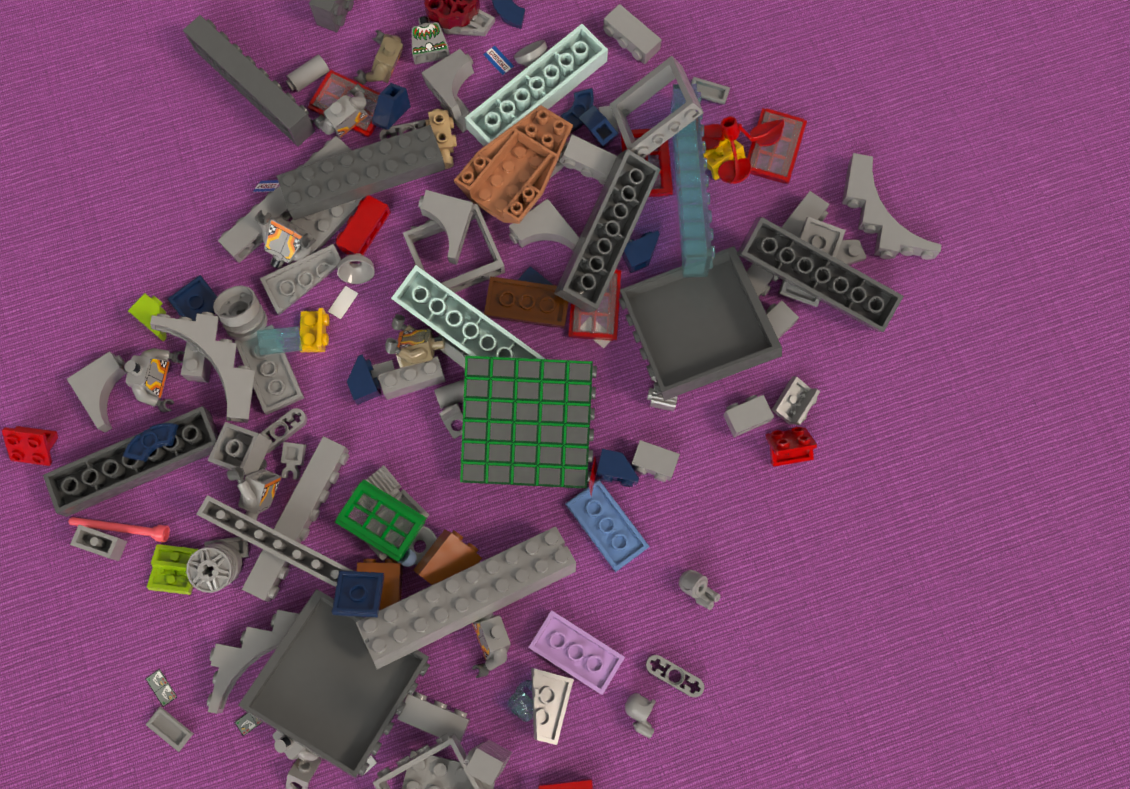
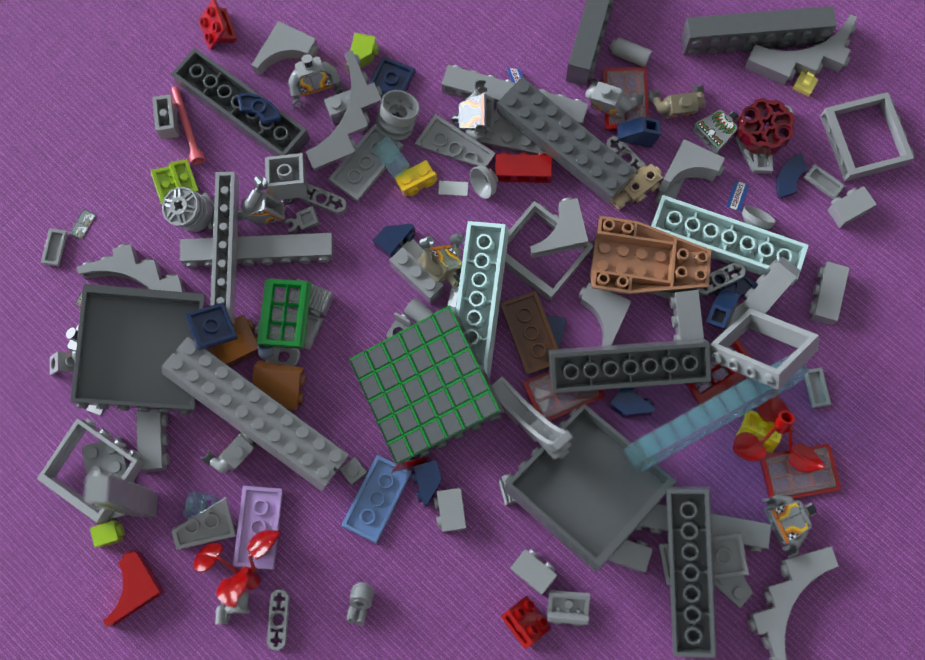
camera: 65 degrees right, 0 degrees up
none -> red plant [193,530,281,609]
none -> light grey plate [339,457,367,485]
none -> light grey arch [492,376,573,459]
none -> light grey beam [693,262,746,297]
none -> light grey brick [743,256,801,314]
none -> torso [762,495,817,558]

